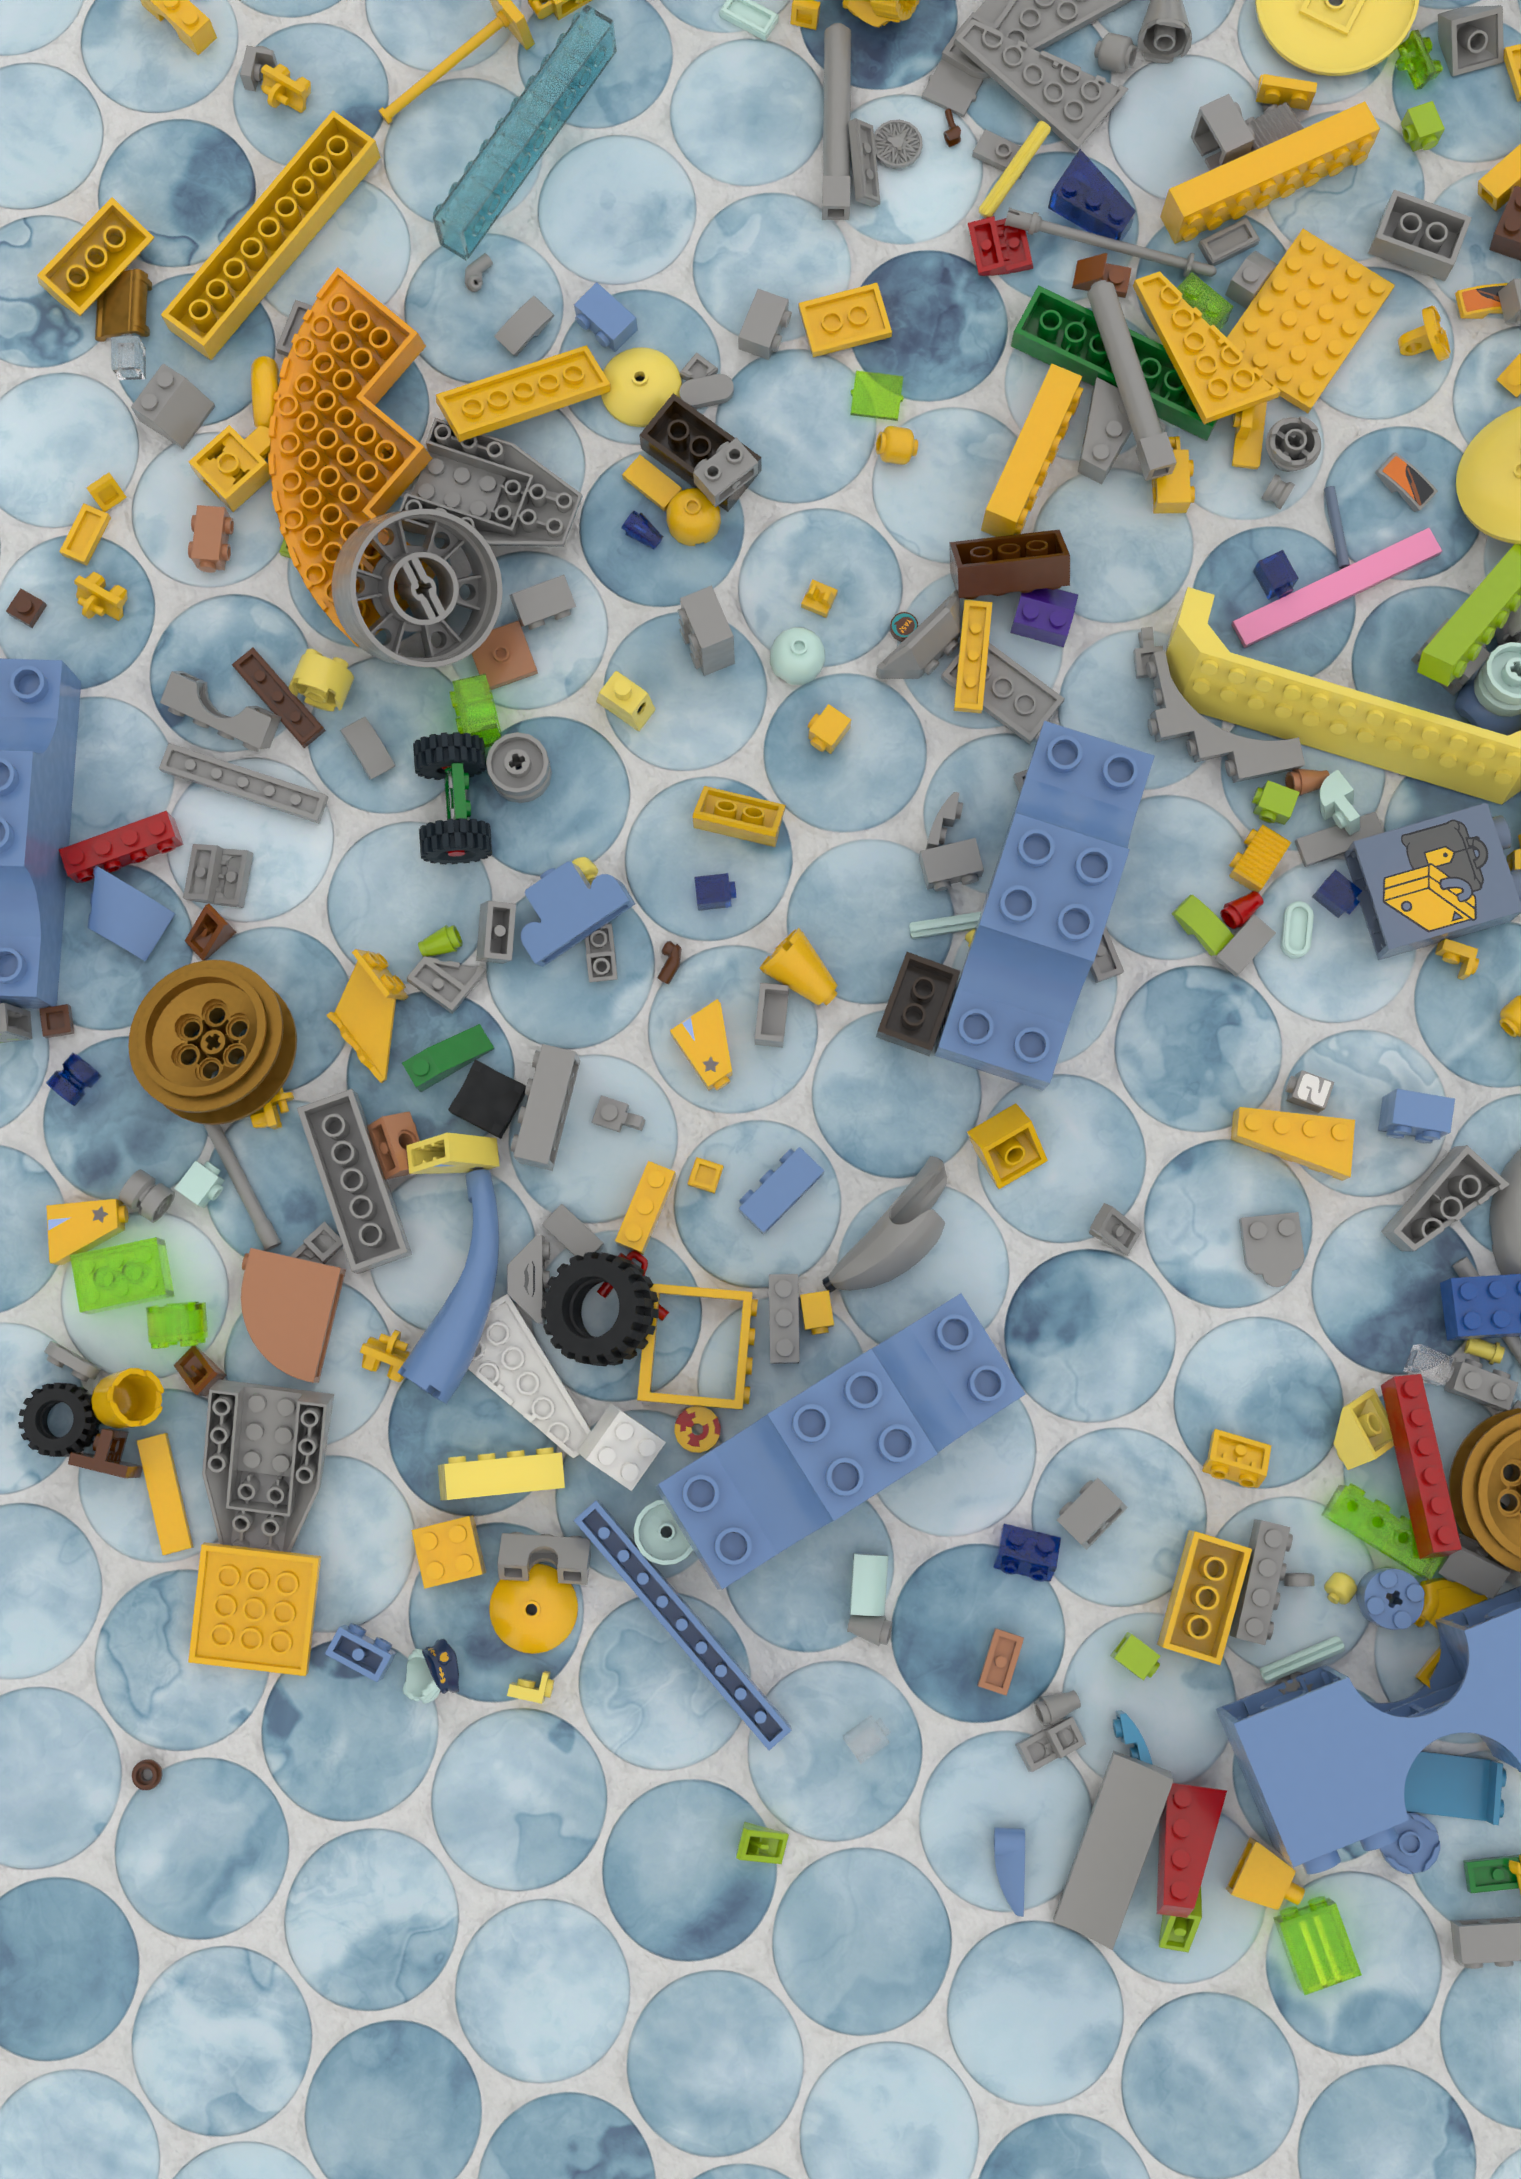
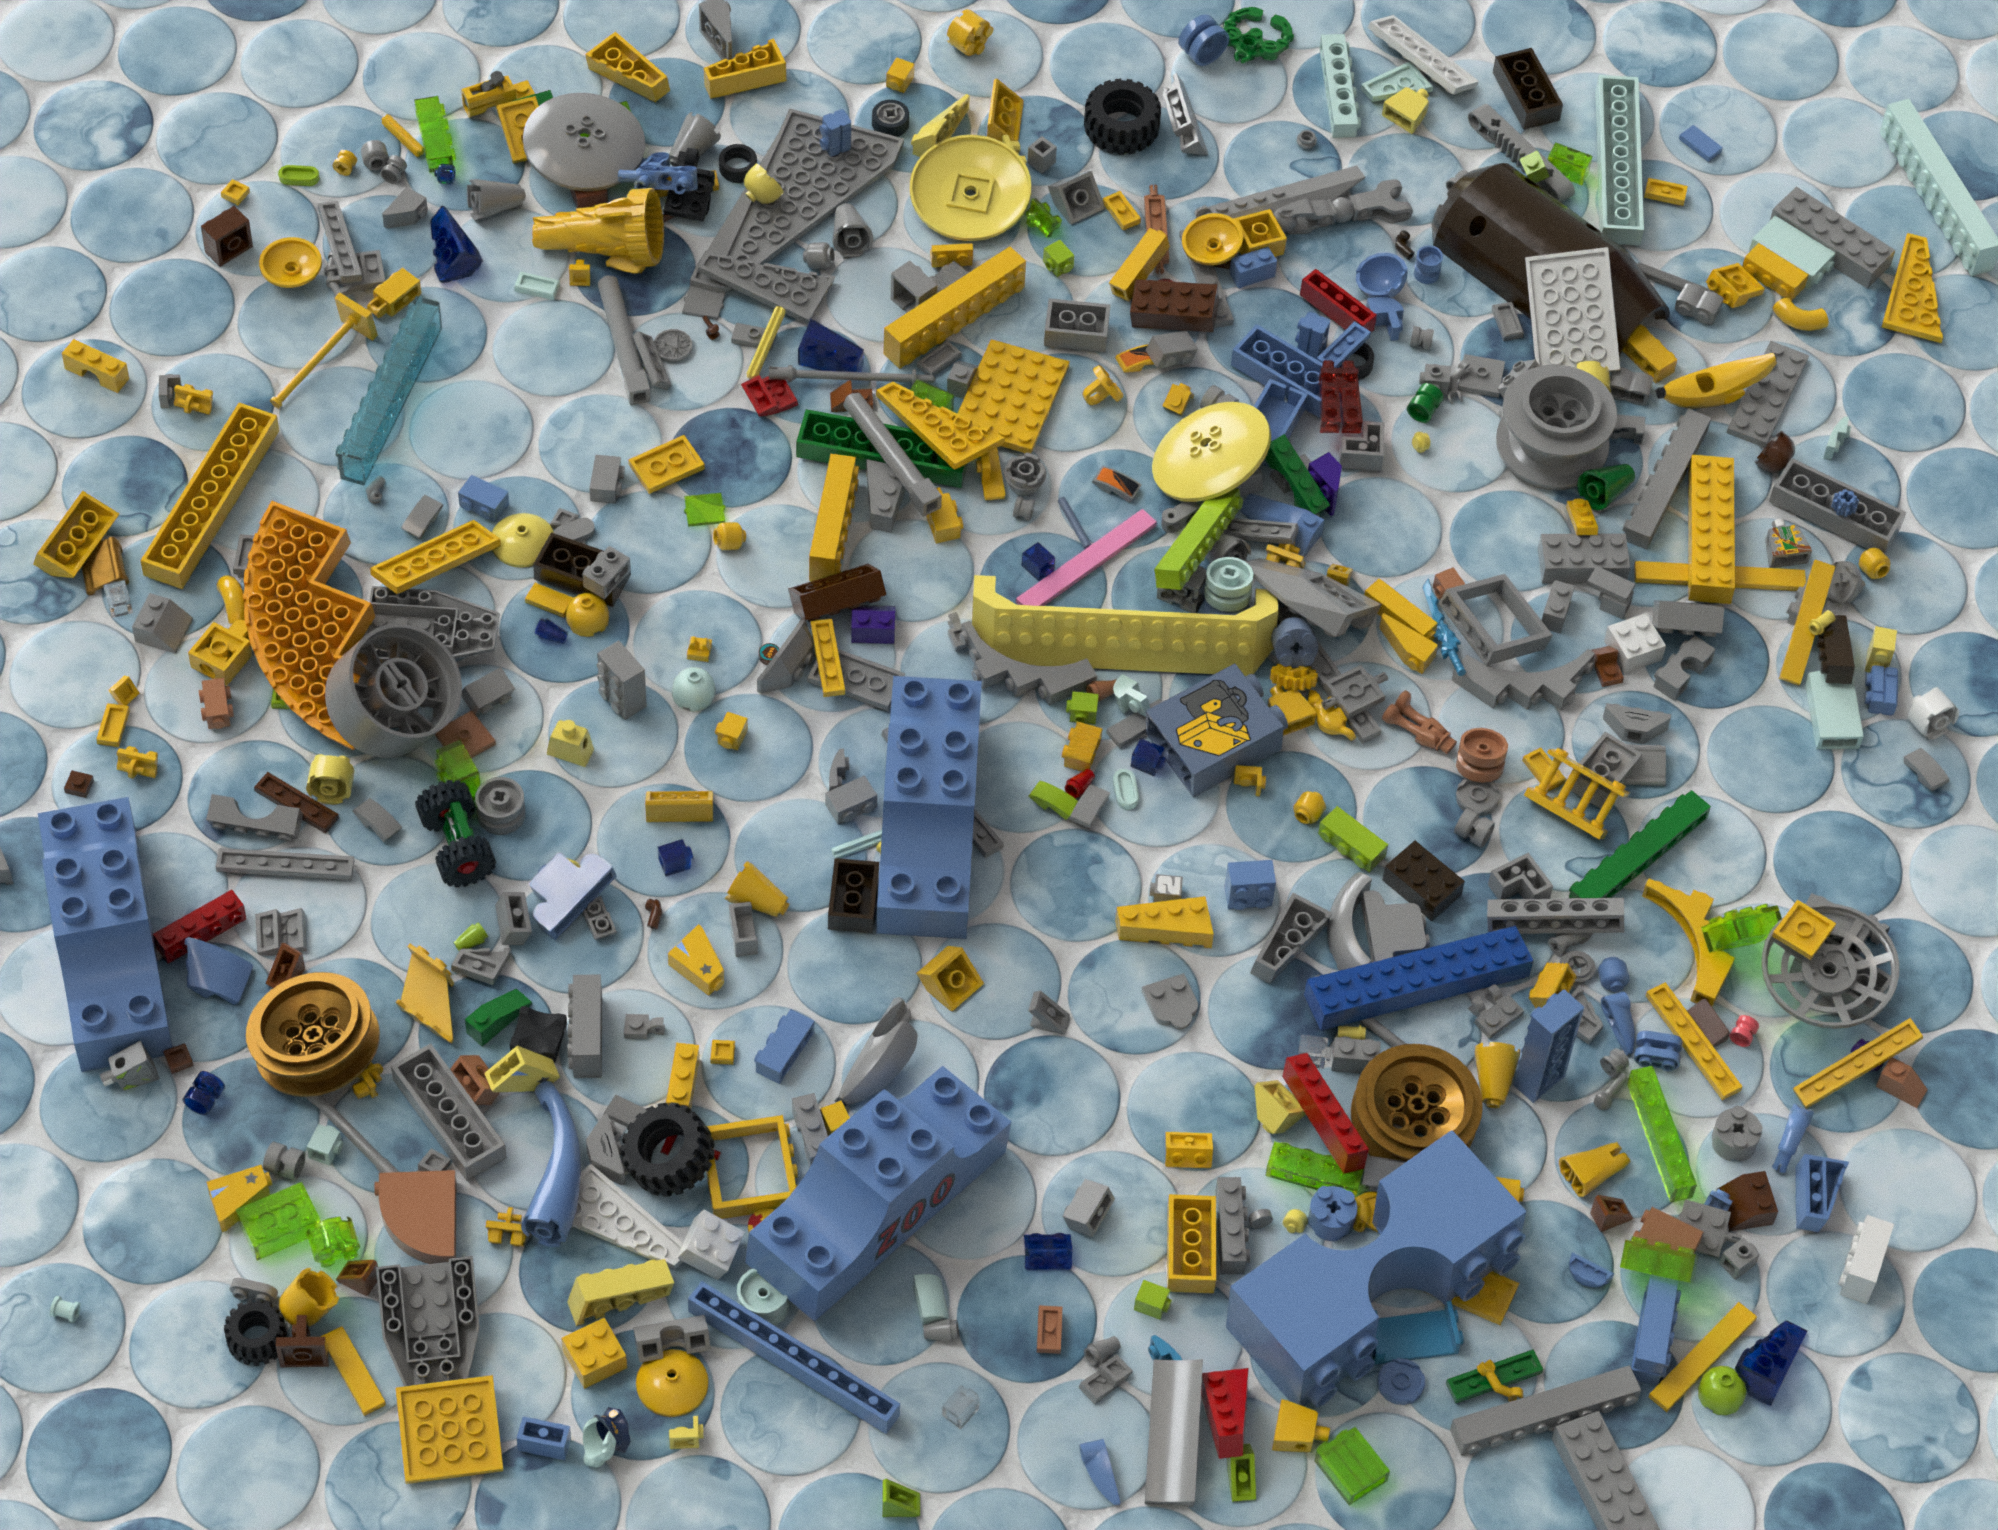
camera: 20 degrees left, 25 degrees down
none -> light grey leg [1161,501,1200,533]

